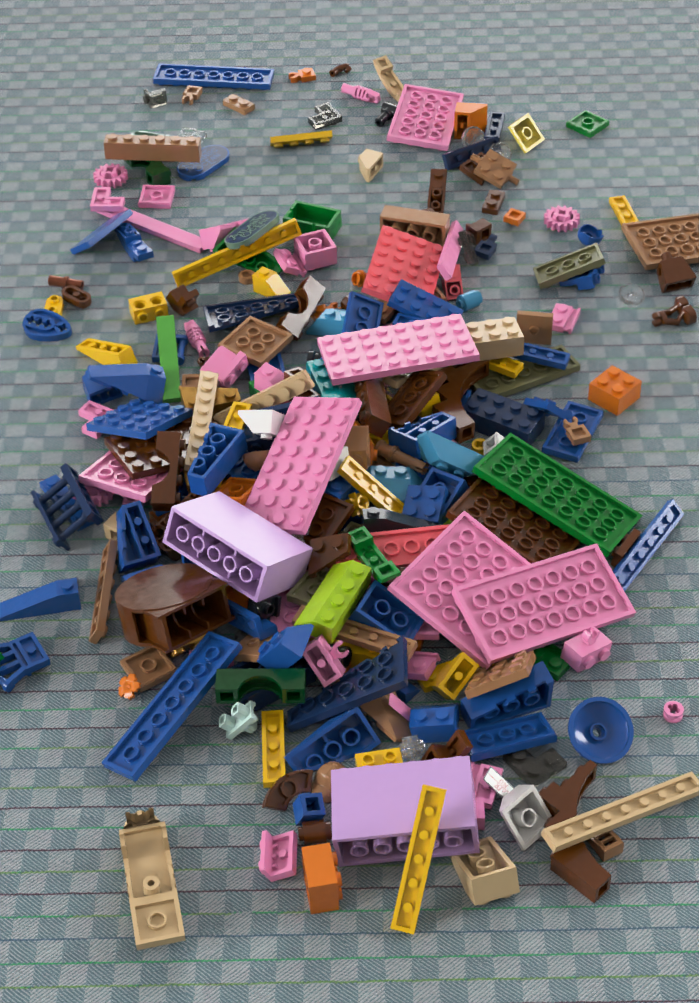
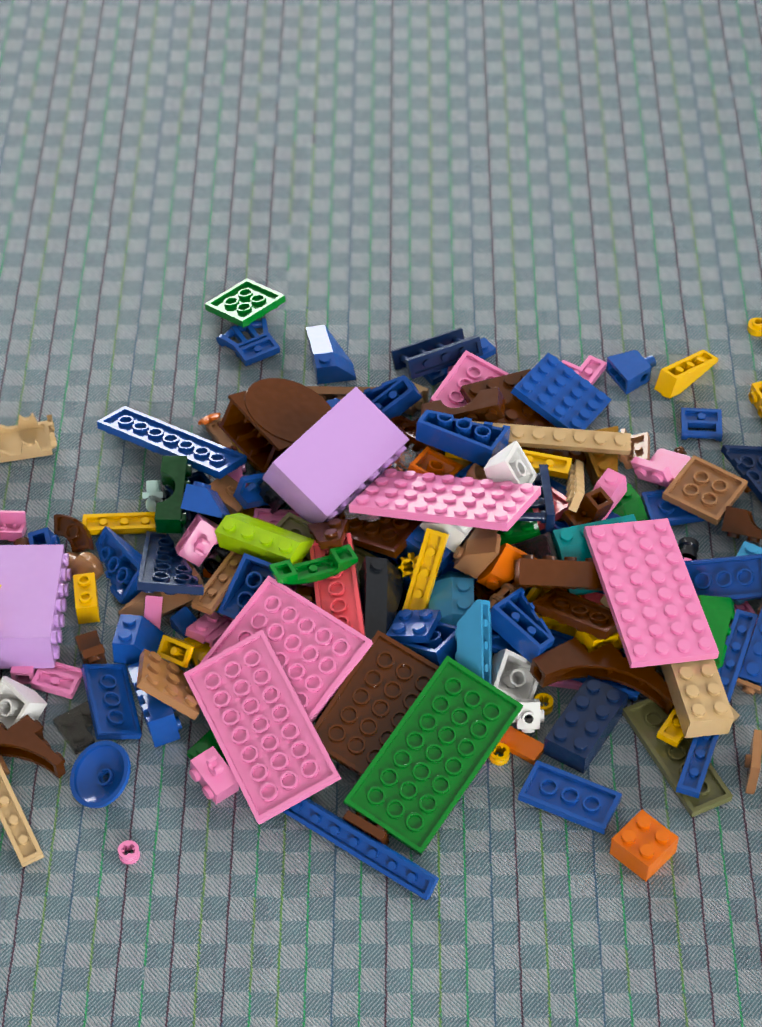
camera: 90 degrees right, 5 degrees up
blue piece [22,309,72,342] -> none
blue wedge [87,363,166,404] -> none
bright green tile [156,315,181,403] -> none
bright pink hinge [184,320,210,357] -> none
clear gear [398,735,426,762] -> none
white sticker [483,767,514,798] -> none
blue plate [523,397,572,421] -> none
medium nougat plate [563,416,591,446] -> none

